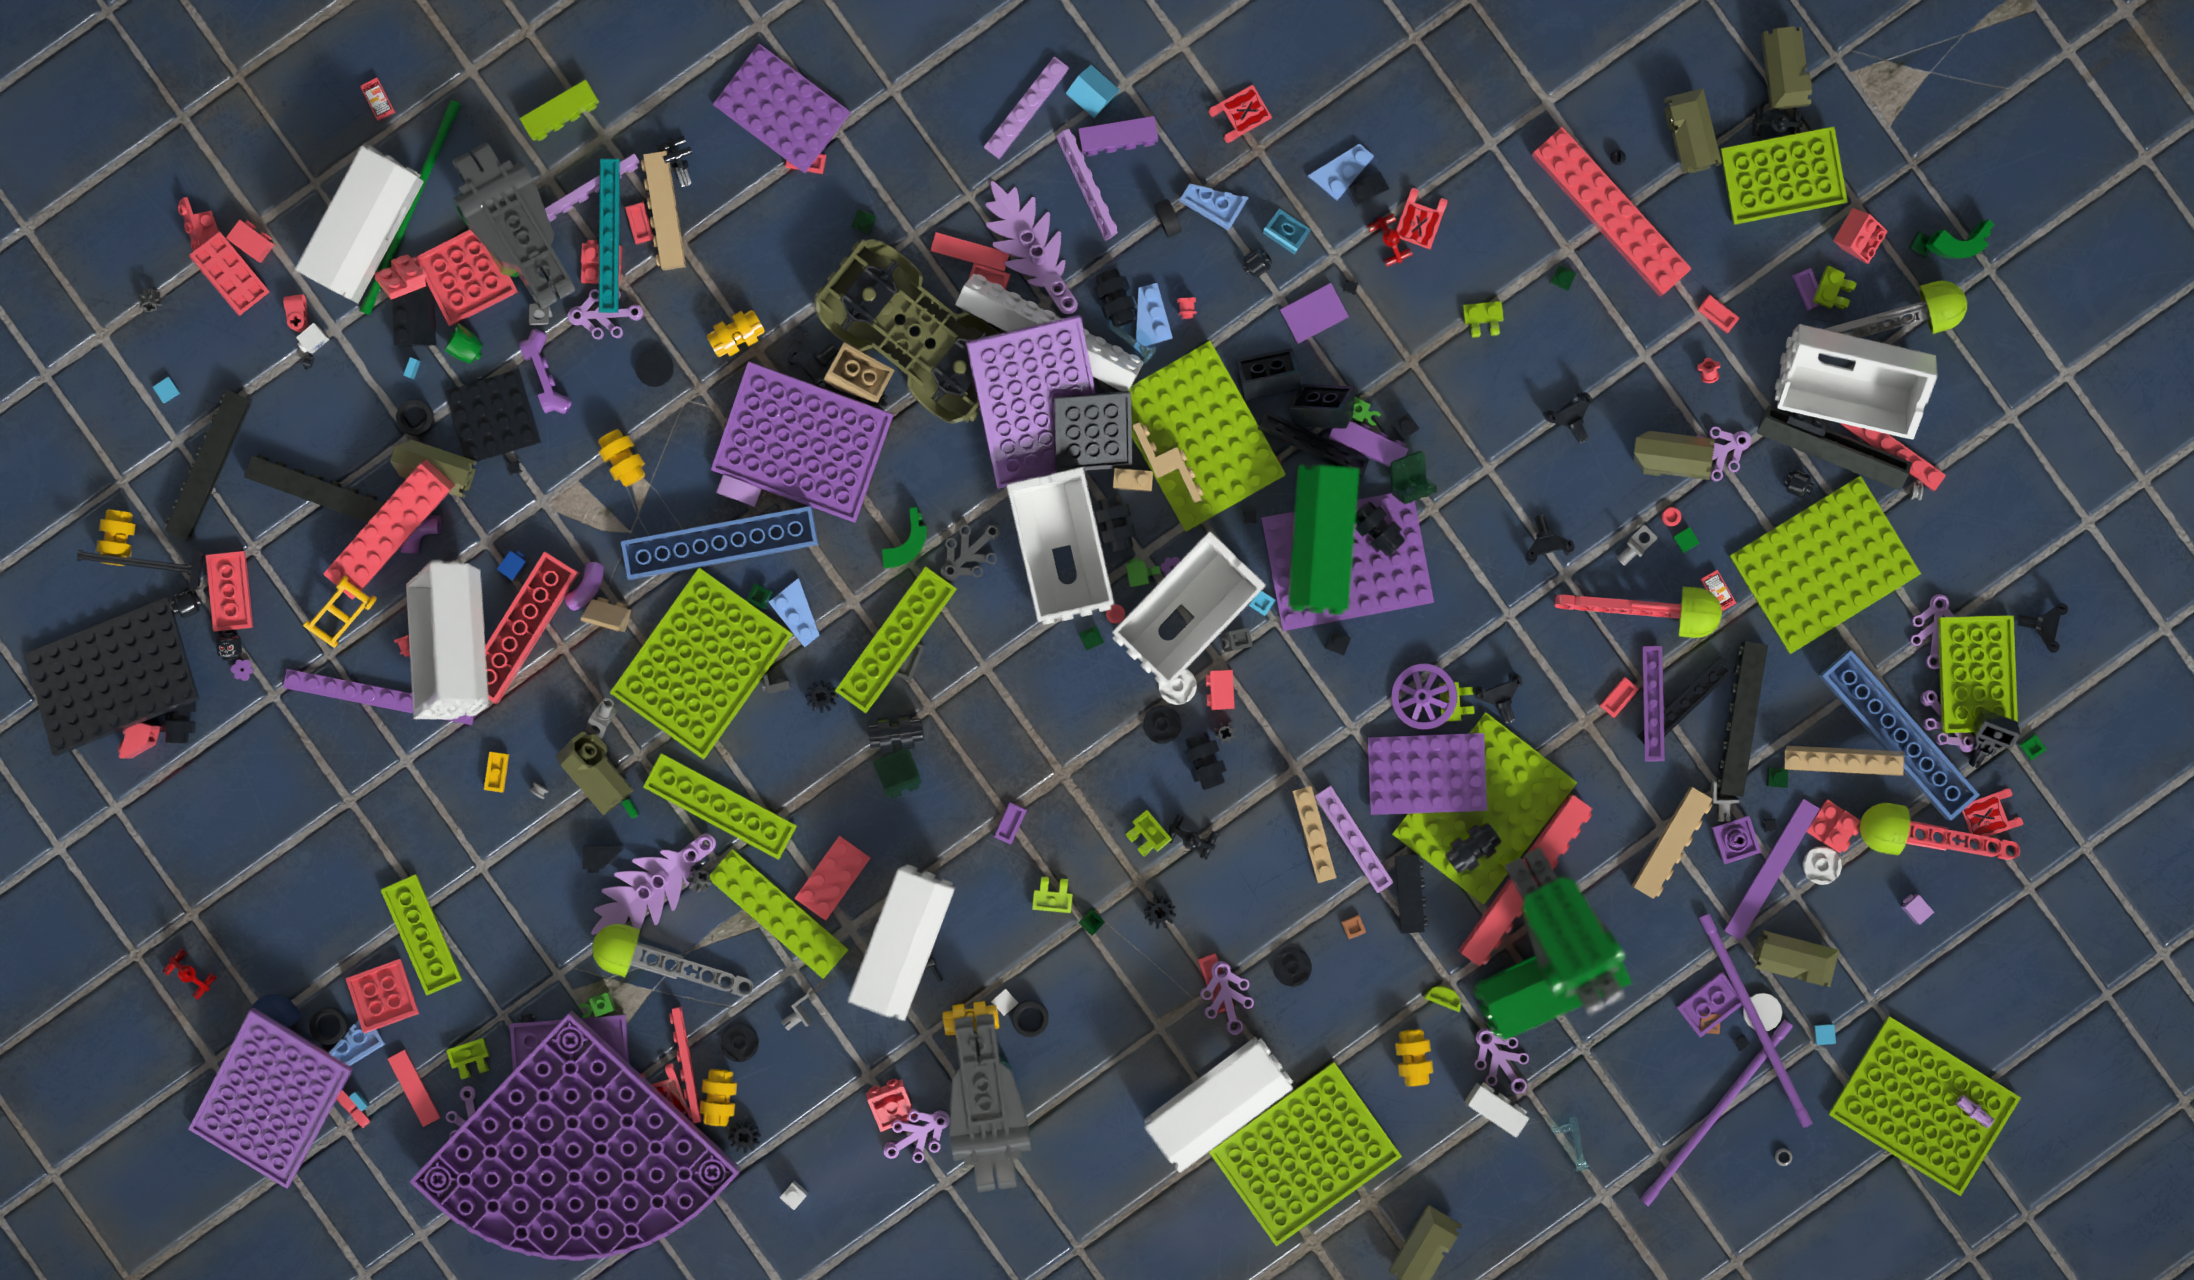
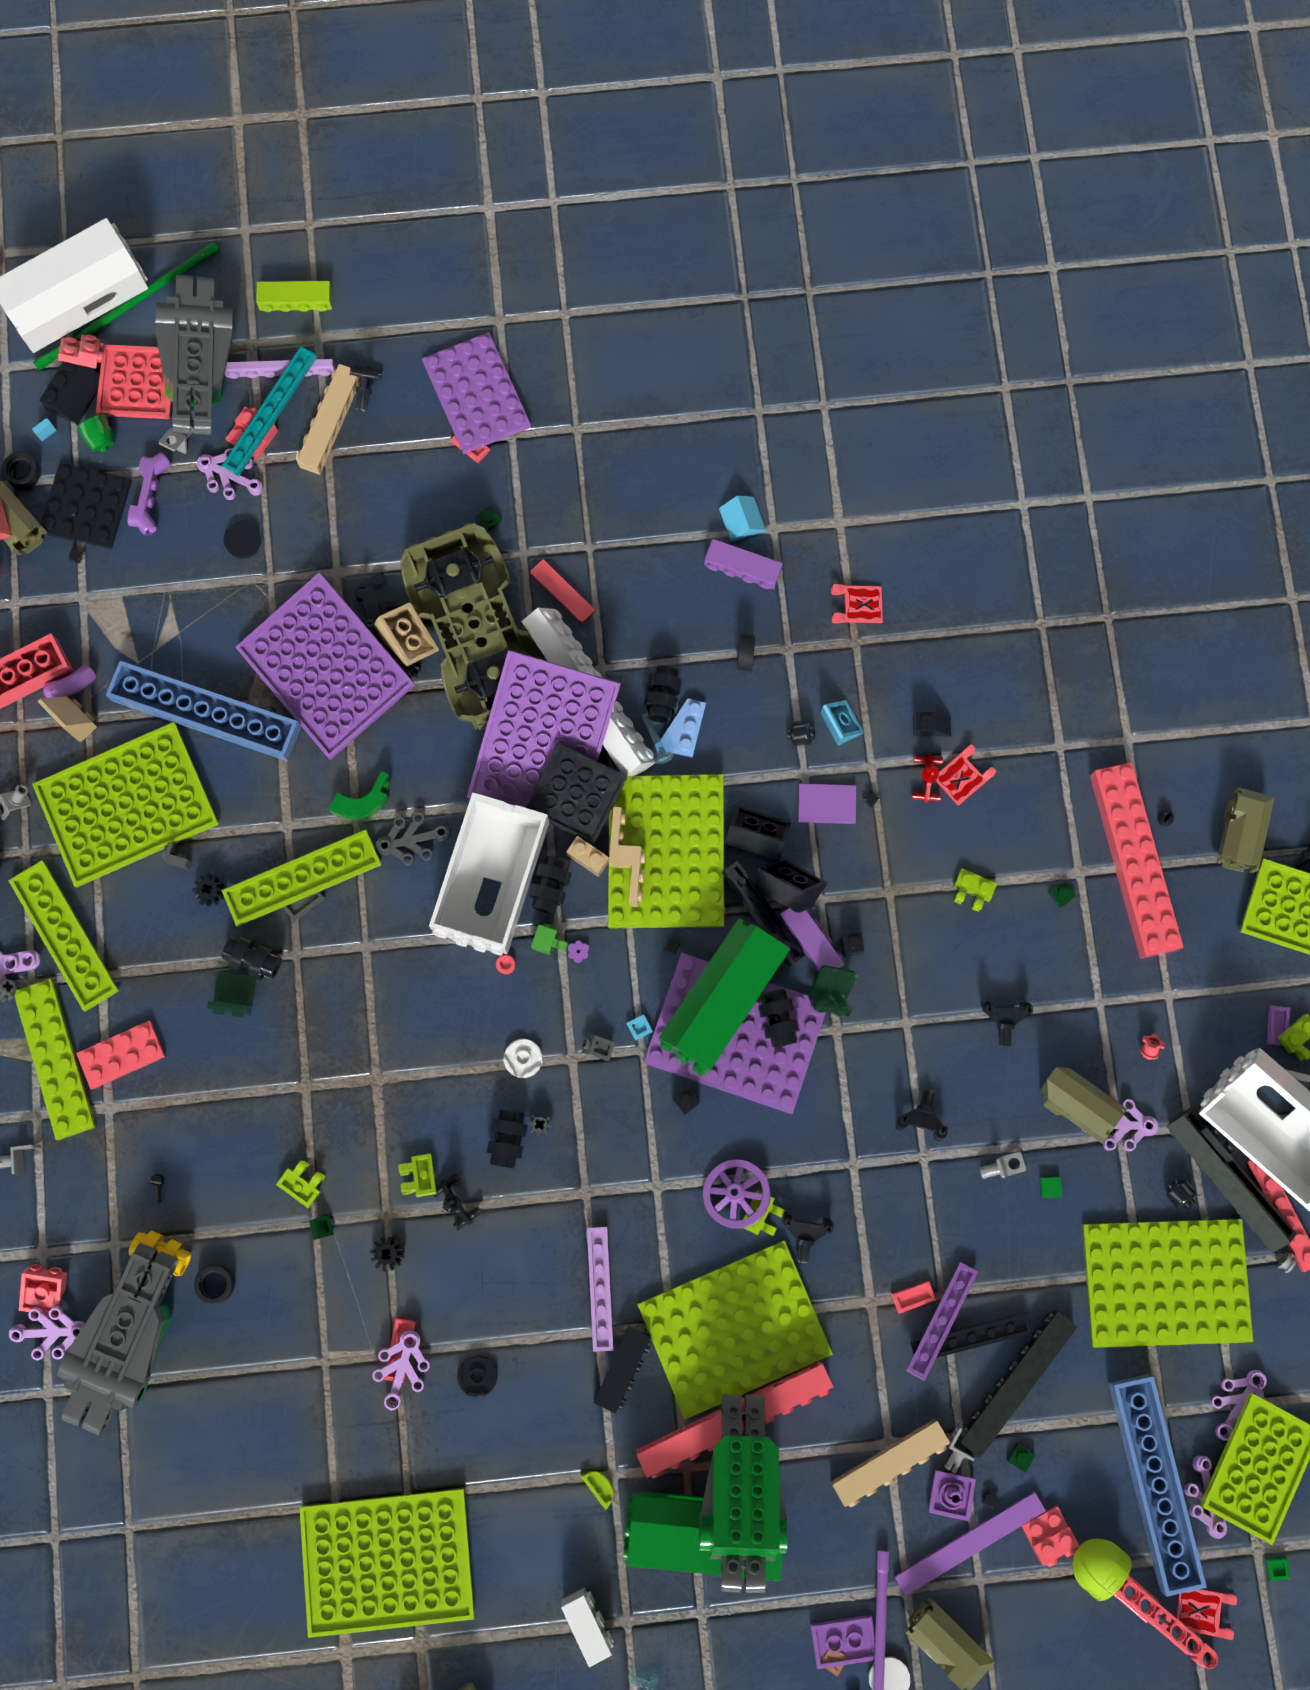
camera: 25 degrees right, 10 degrees down
tile [360,78,395,121] -> none
blue brick [497,550,529,581] -> none
yellow piece [598,429,645,487] -> none
coral tile [625,202,653,245] -> none
yellow piece [706,310,765,357] -> none
lavender slope [716,475,761,507] -> none
dark green plate [747,583,773,609] -> none
light blue wing [769,578,820,647] -> none
white panel [848,864,956,1021] -> none
coral tile [968,263,1010,290] -> none
lavender plate [984,56,1069,159] -> none
lavender plant [986,181,1078,314] -> none
white tile [991,989,1018,1016] -> none
medium lavender tile [994,802,1027,845] -> none
lavender plate [1056,129,1118,240] -> none
dark green plate [1079,626,1104,651] -> none
white panel [1112,532,1266,687] -> none
black tile [1143,706,1181,744] -> none
white panel [1144,1037,1293,1172] -> none
coral brick [1177,297,1197,319] -> none
light blue wing [1180,184,1249,231] -> none
coral slope [1206,670,1234,710] -> none
tan bracket [1292,786,1336,883] -> none
light blue wing [1307,144,1374,201] -> none
nougat tile [1341,914,1366,940] -> none
bright green brick [1352,397,1381,426] -> none
medium lavender plate [1368,733,1487,815] -> none
yellow piece [1395,1029,1433,1086] -> none
black piece [1445,823,1502,873] -> none
lavender plant [1474,1028,1529,1094] -> none
piece [1554,587,1722,638] -> none
coral tile [1661,507,1681,526] -> none
coral tile [1697,294,1740,333] -> none
tile [1700,570,1736,611] -> none
tan brick [1785,746,1905,775] -> none
white tile [1802,846,1842,885] -> none
lavender brick [1901,894,1934,925] -> none
black brick [1968,709,2020,768] -> none

